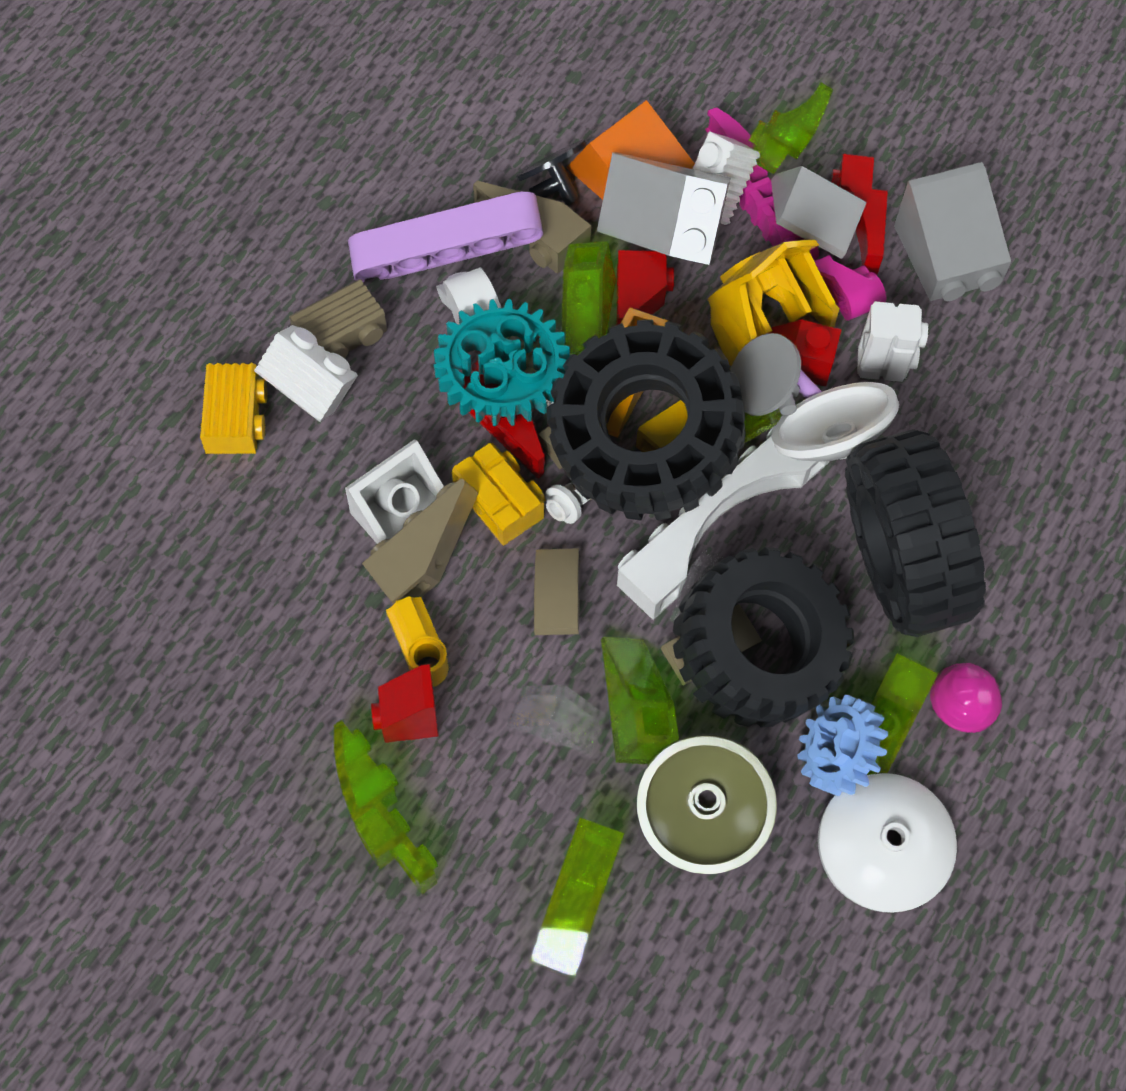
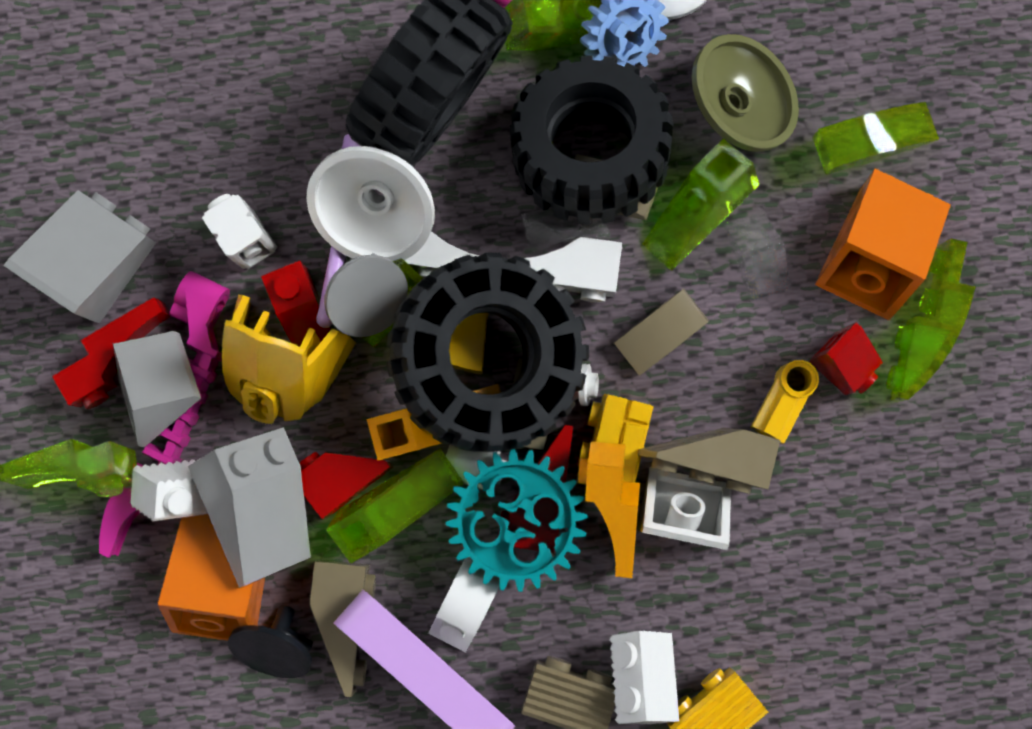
camera: 125 degrees left, 20 degrees up
none -> light orange slope [578,442,640,578]
none -> orange slope [815,169,951,320]

